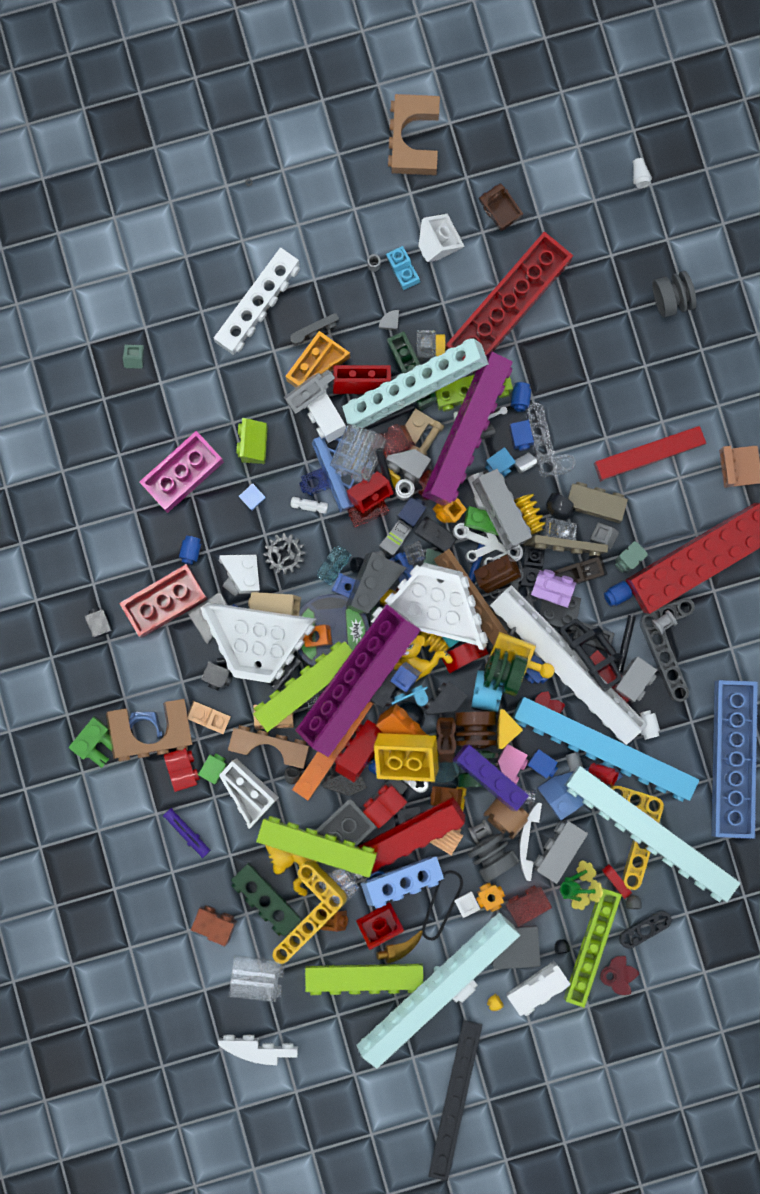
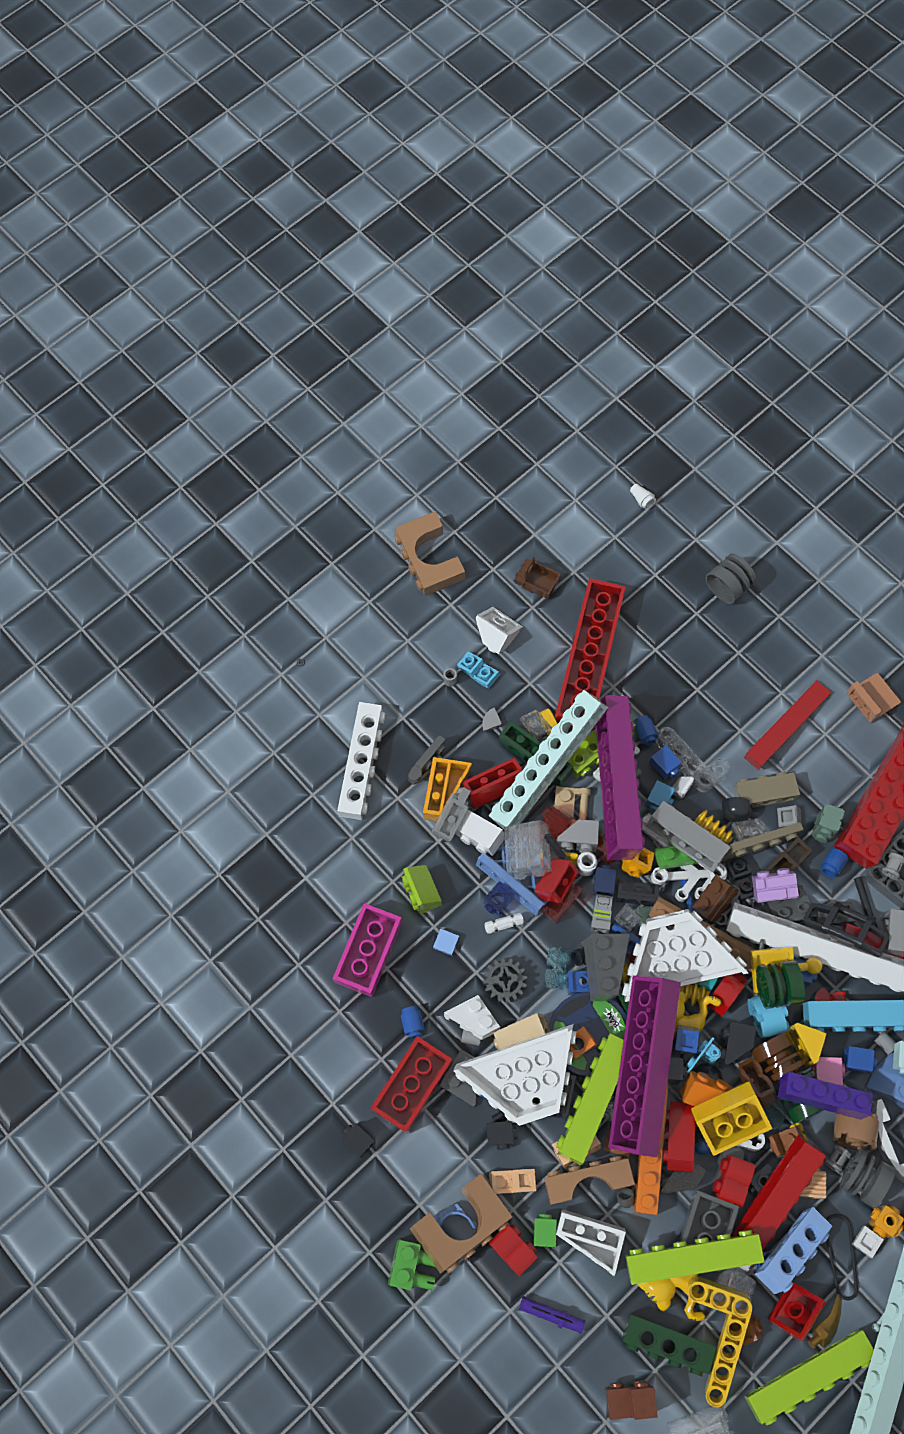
camera: 25 degrees left, 15 degrees down
sand green slope [123,345,144,369] -> none

